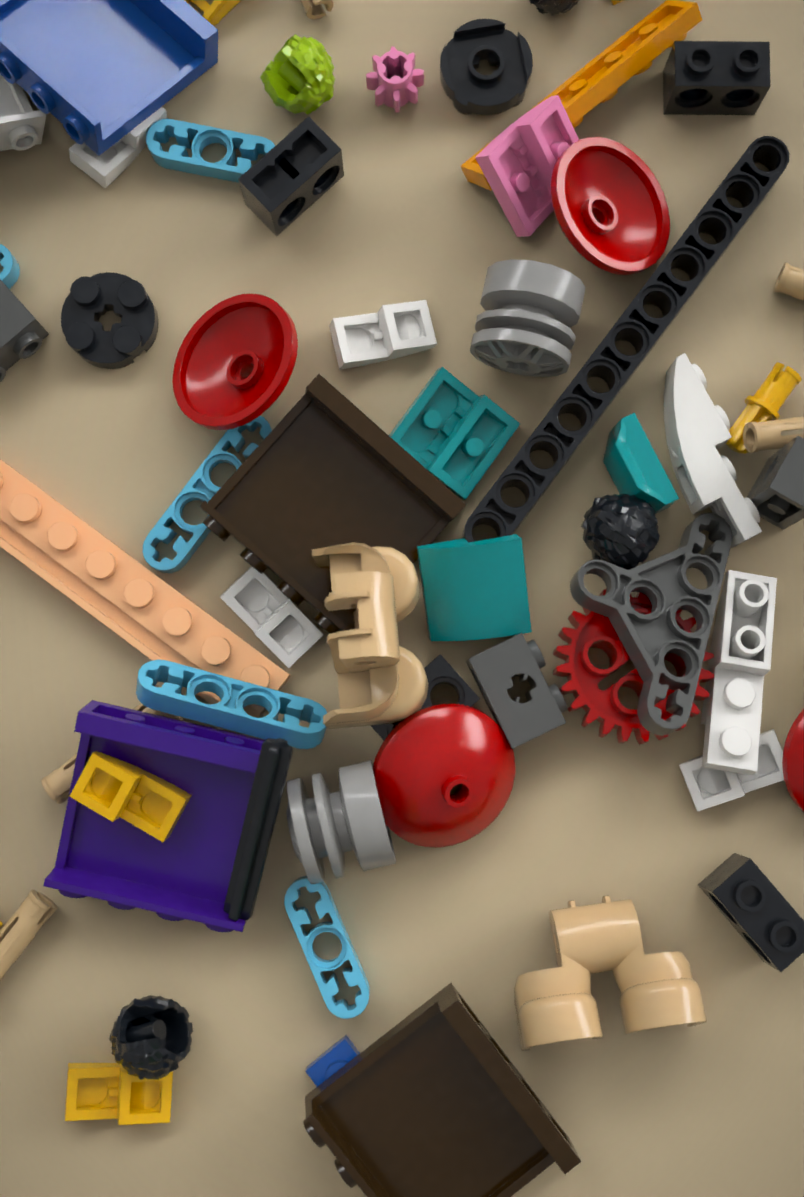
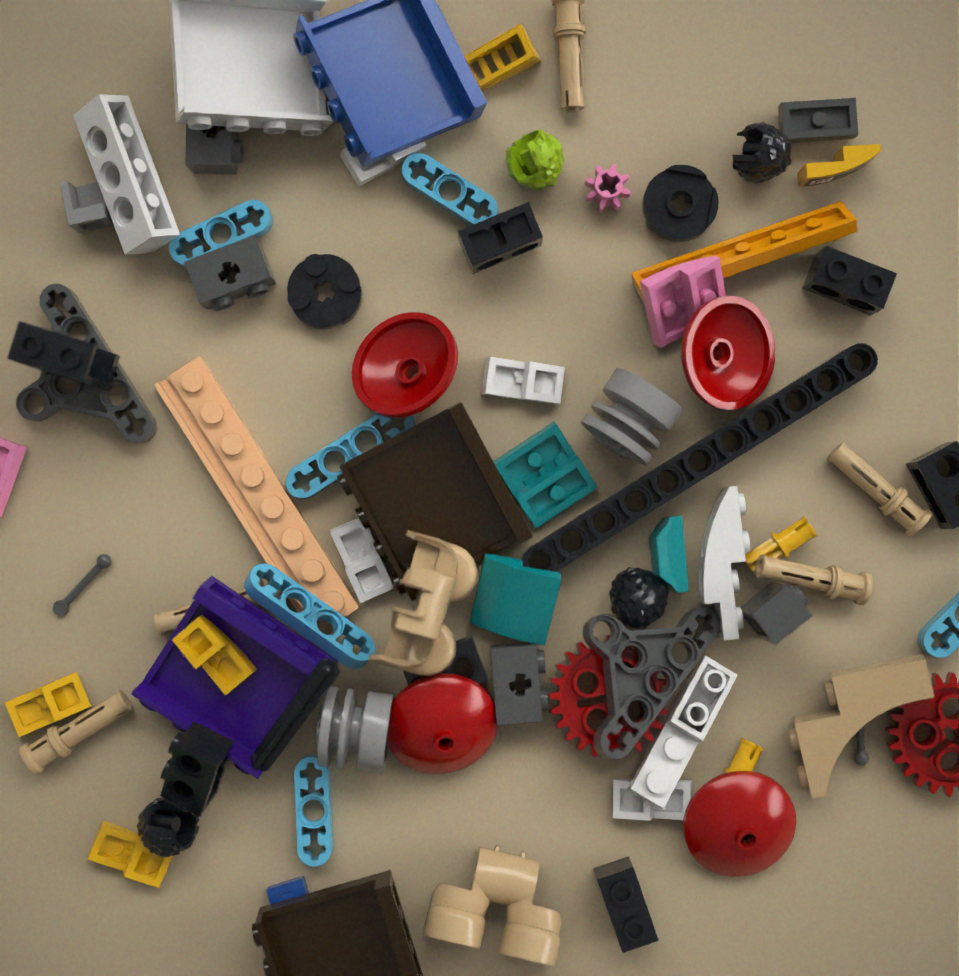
camera: 25 degrees right, 5 degrees up
none -> black brick [160,721,234,817]

